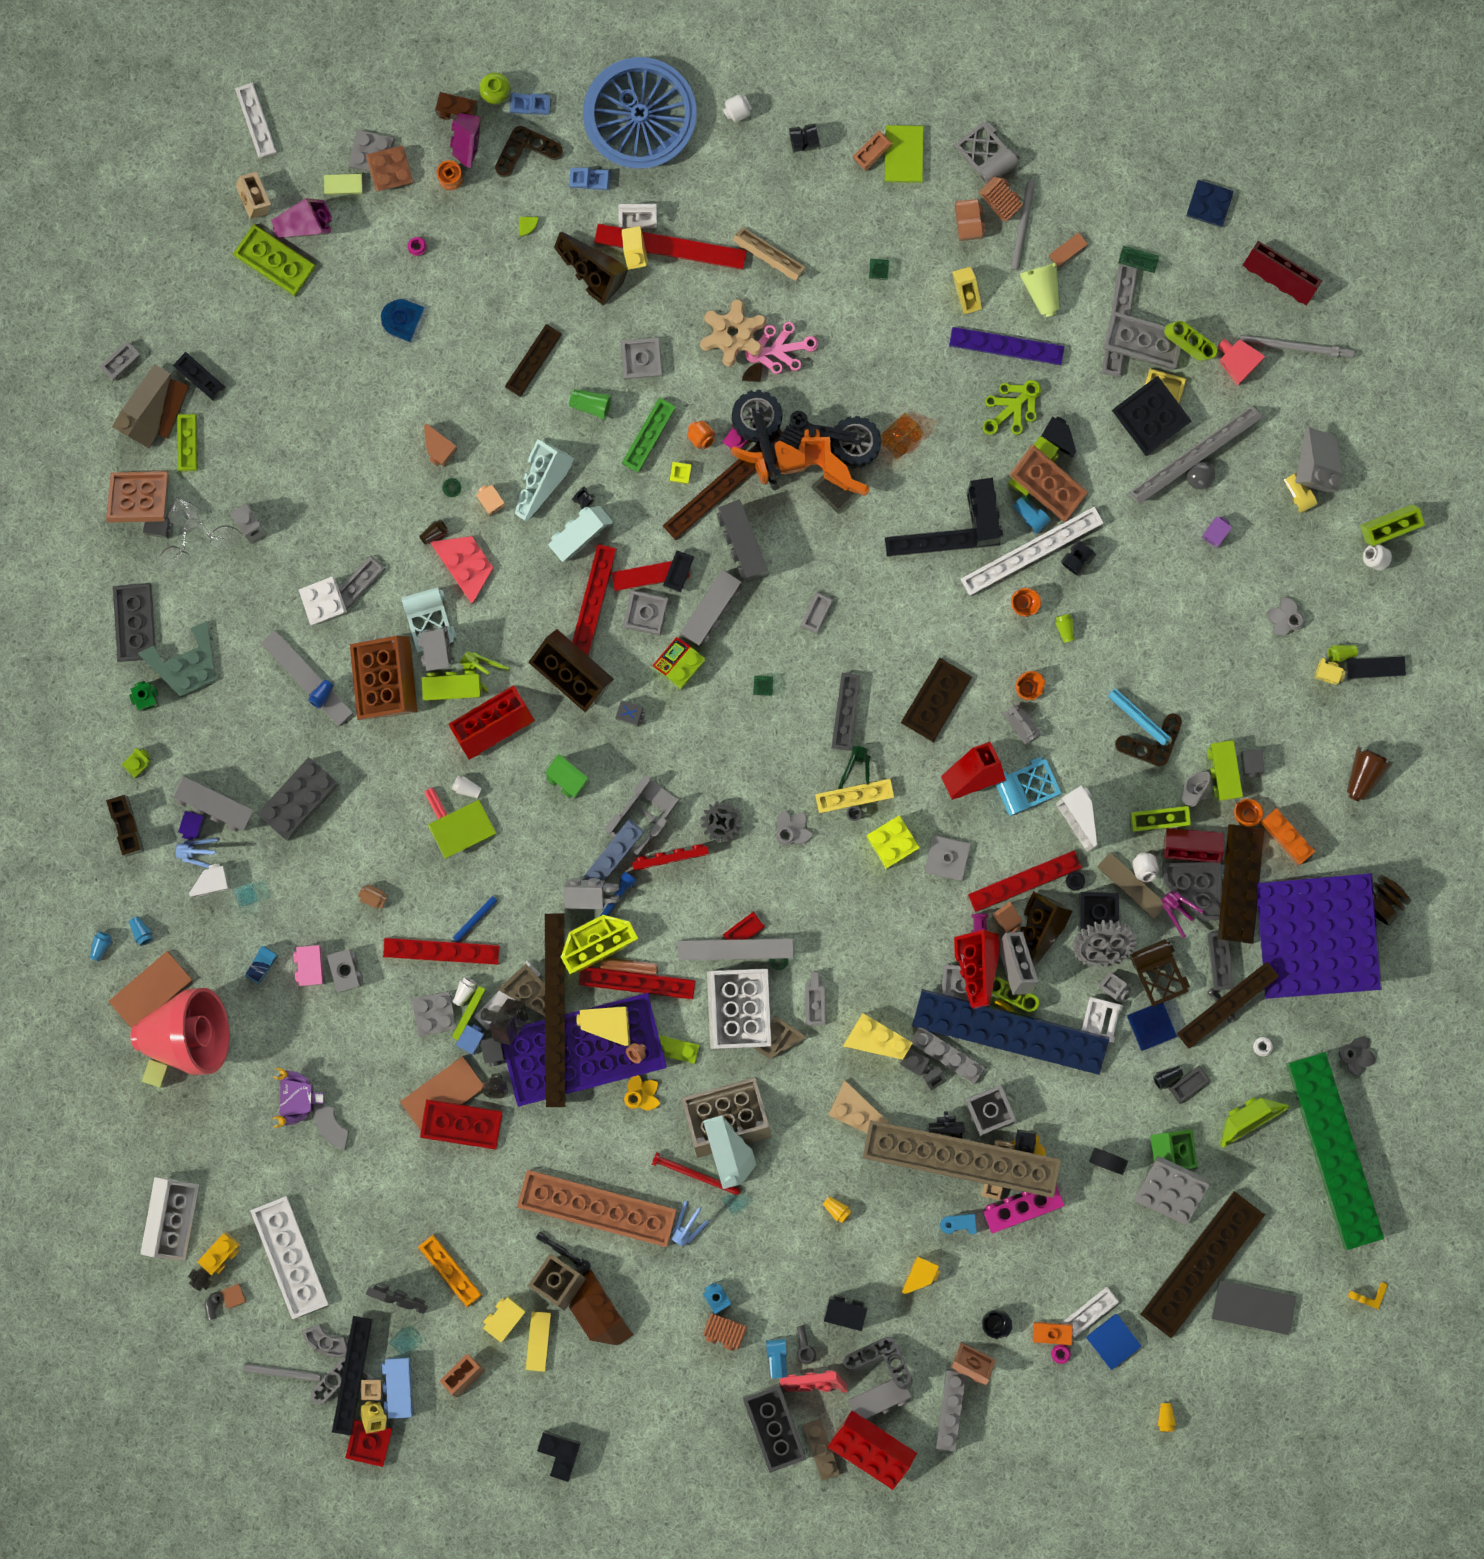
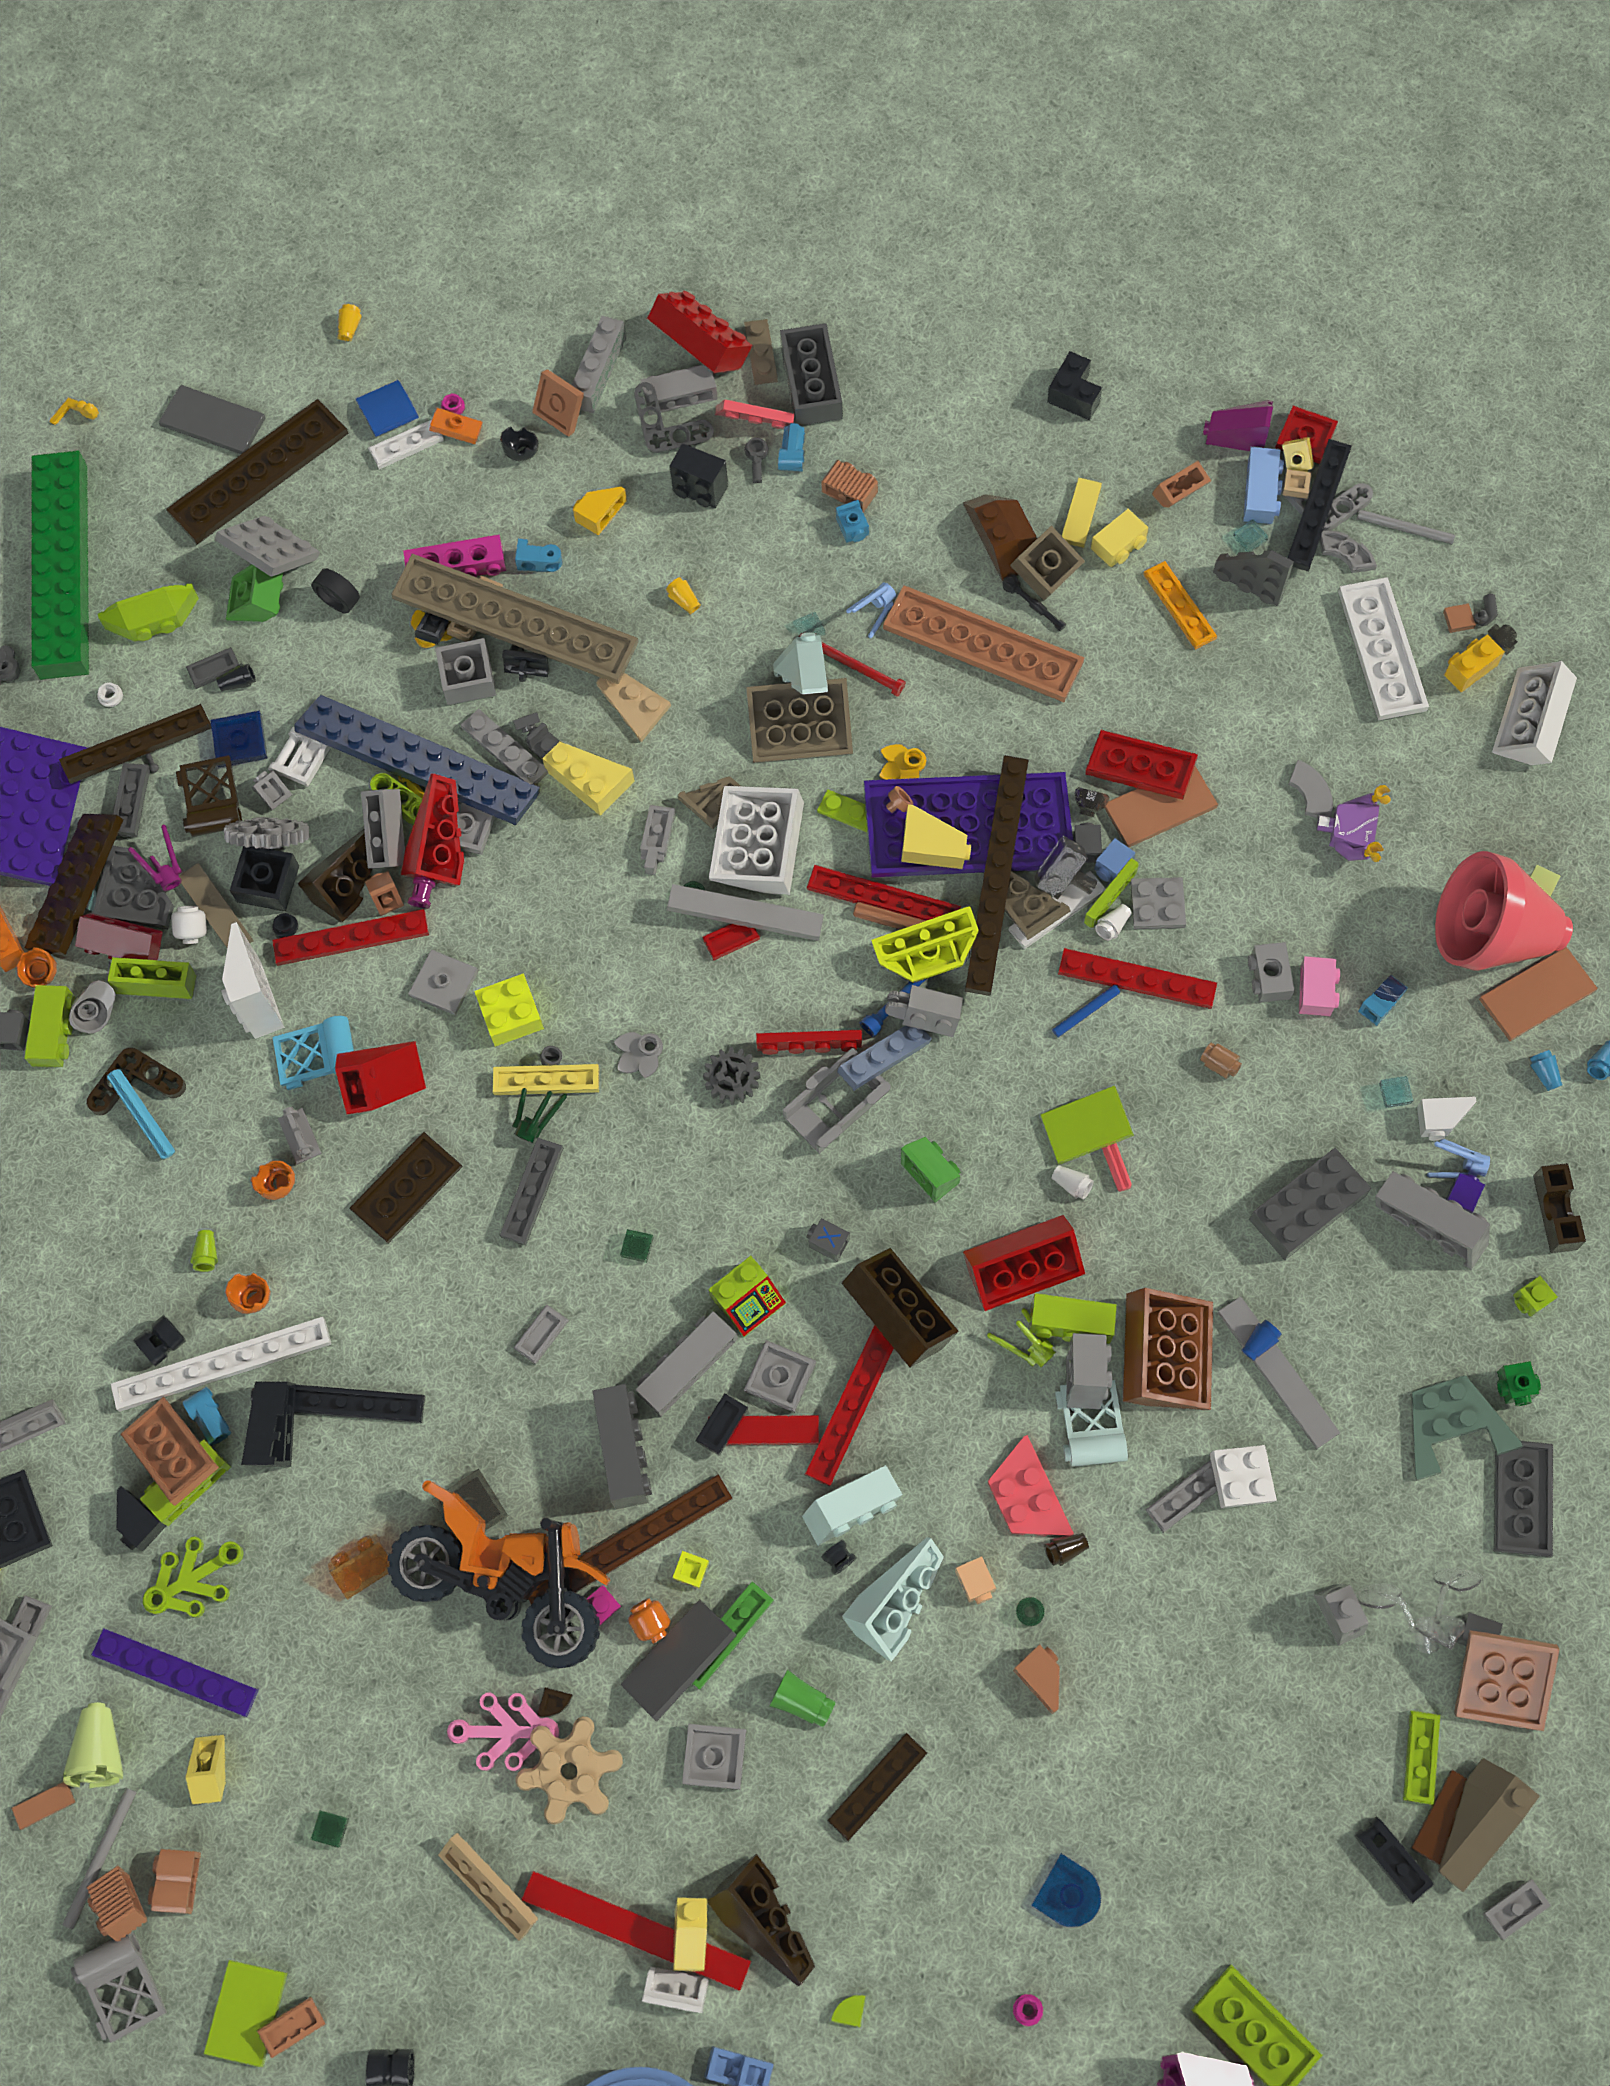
camera: 170 degrees left, 15 degrees down
none -> dark grey tile [620,1599,737,1722]
none -> magenta slope [1202,400,1273,452]

